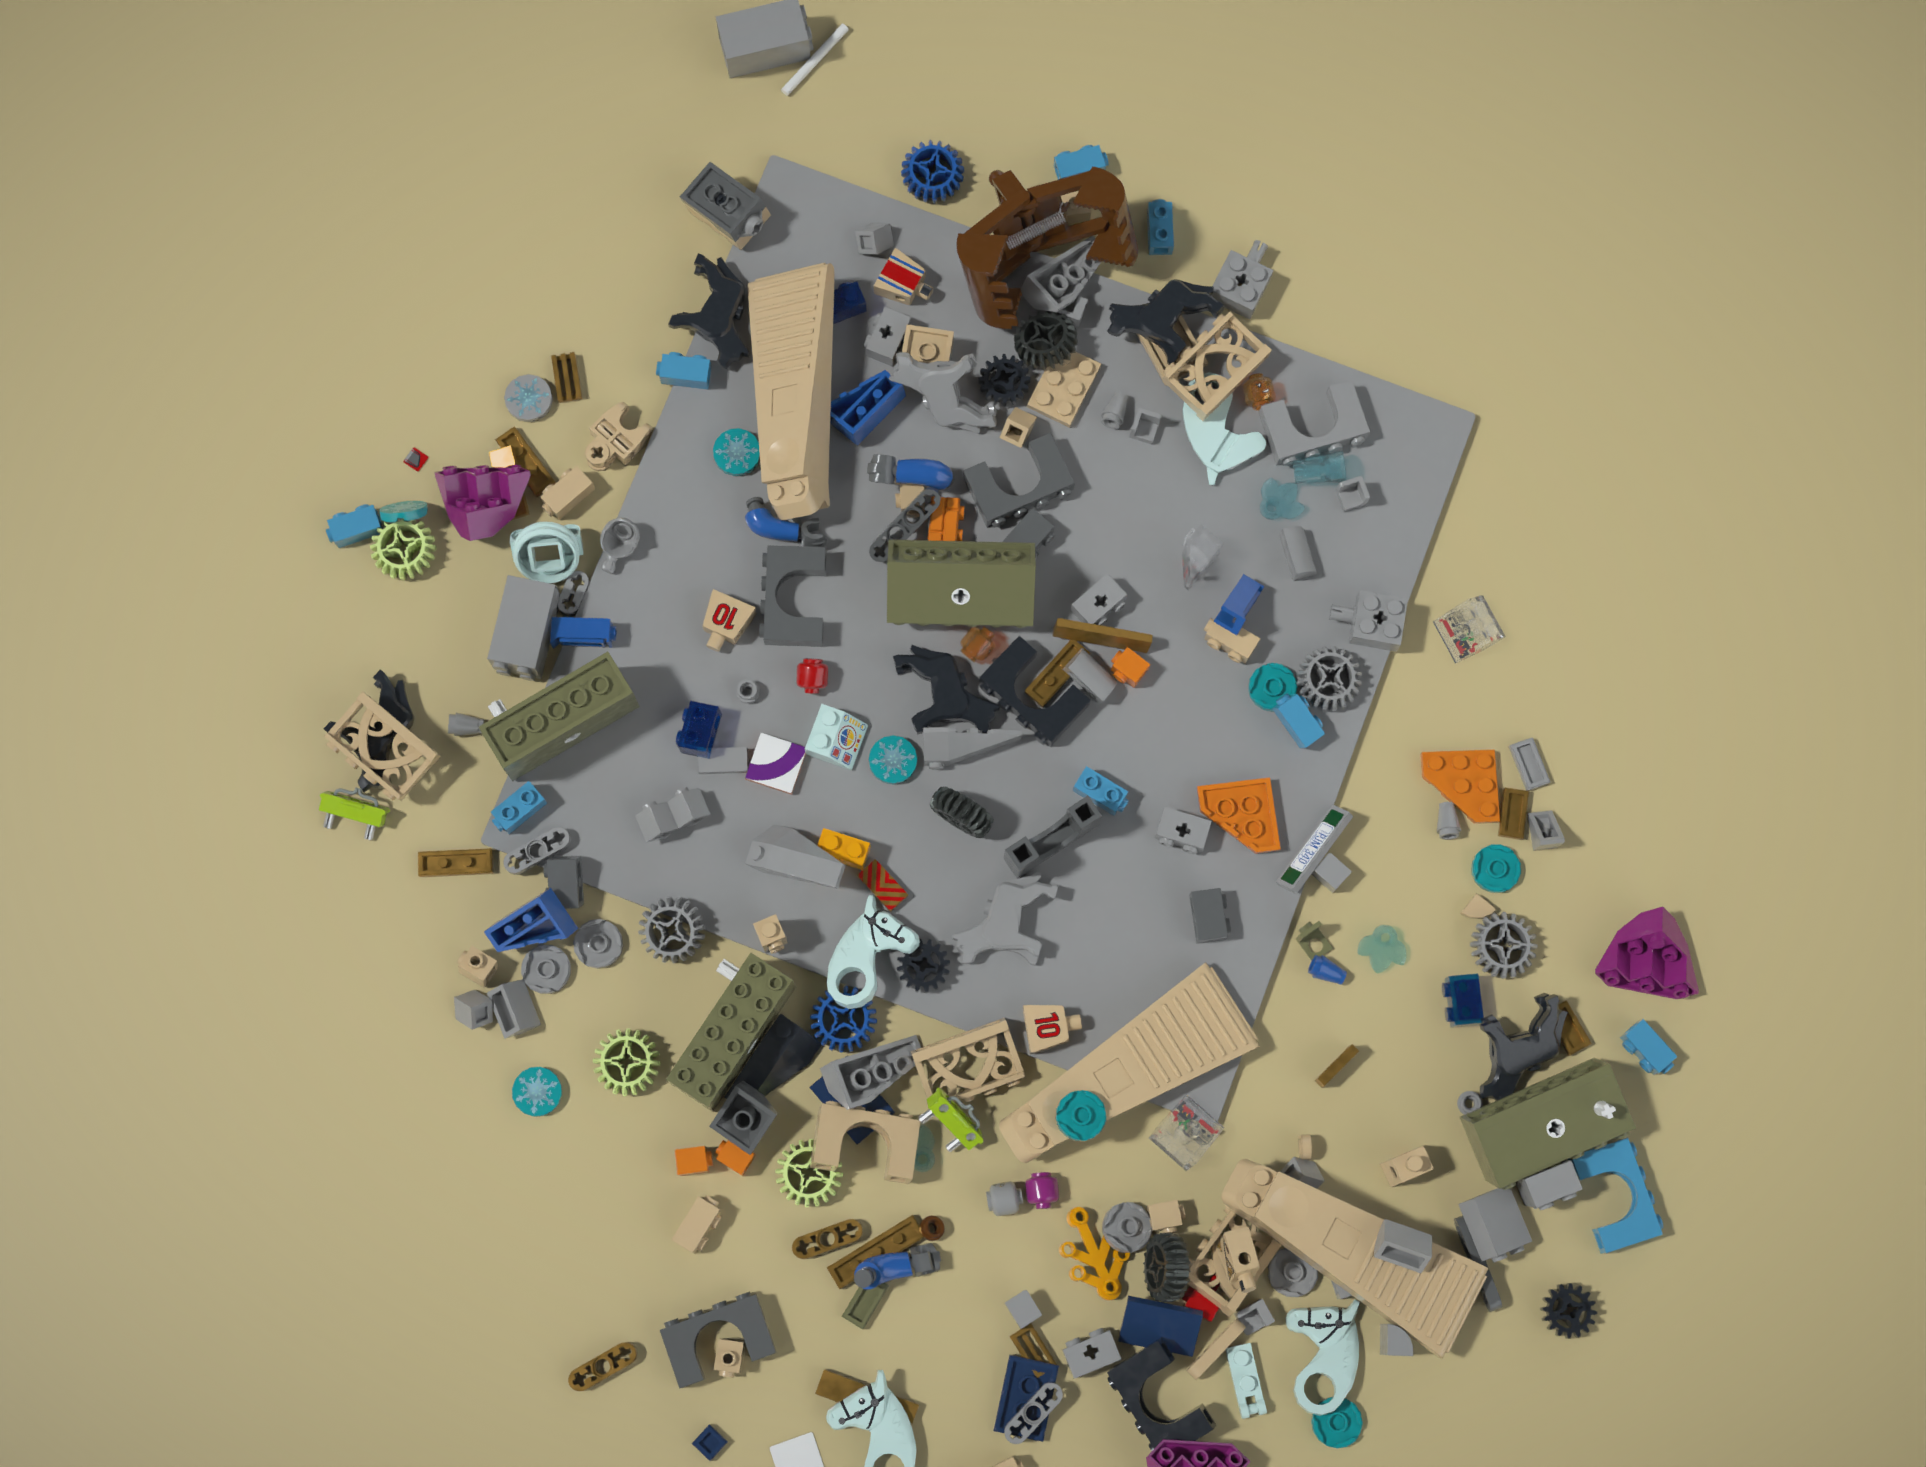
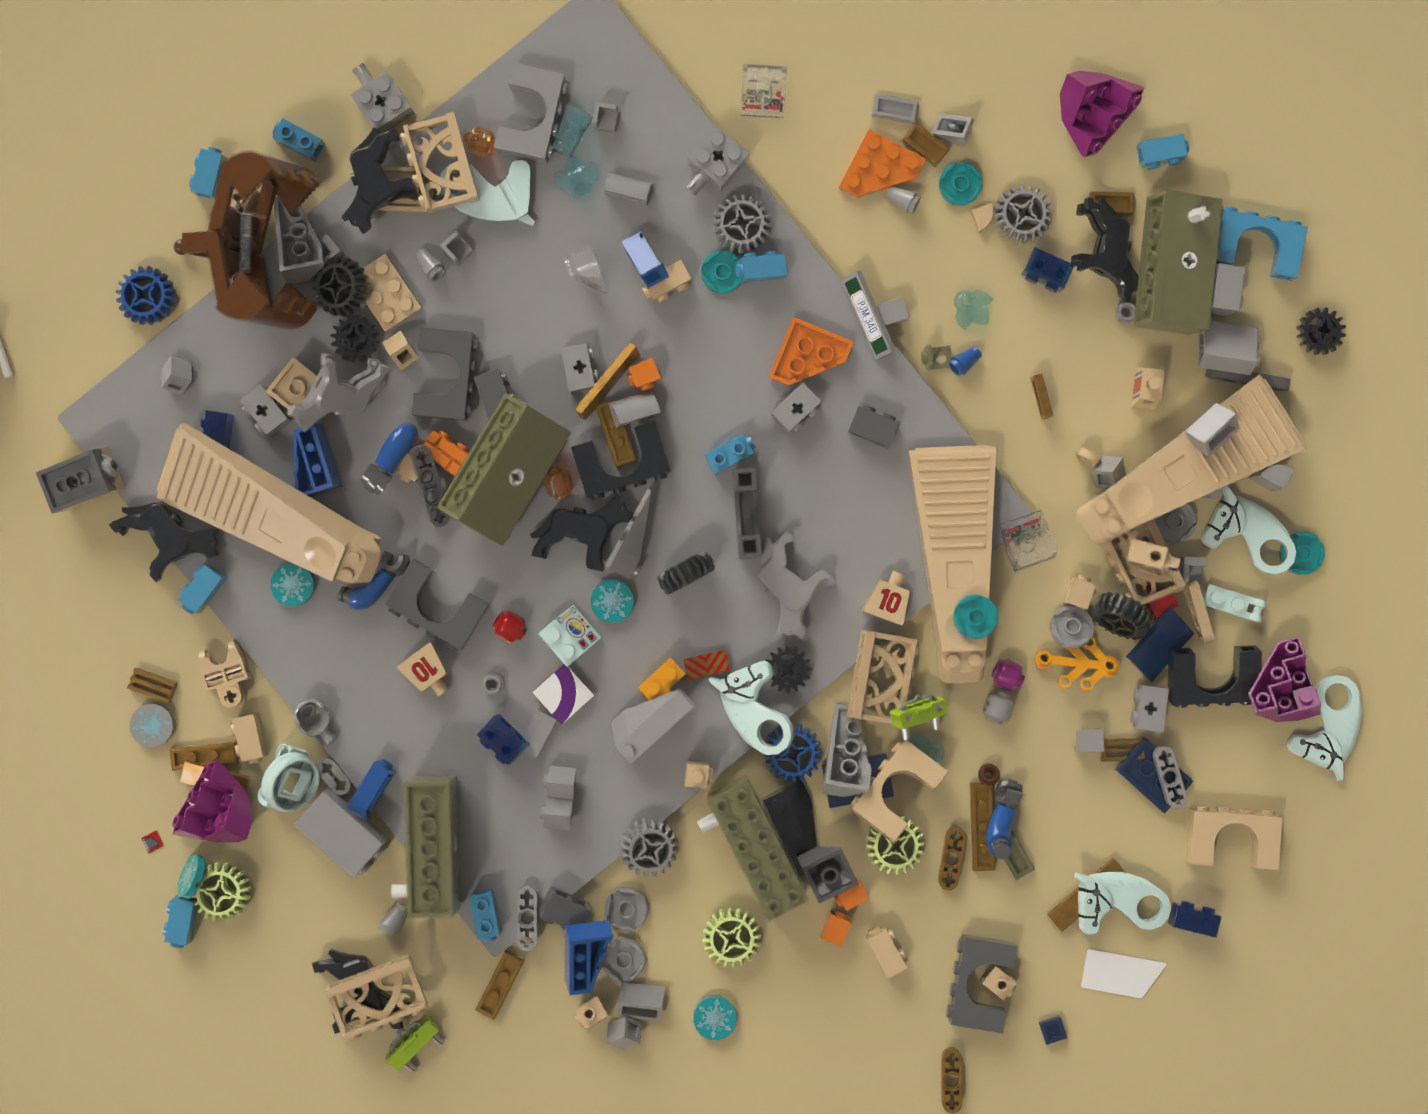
camera: 55 degrees left, 10 degrees up
torso [874,248,934,305] -> none

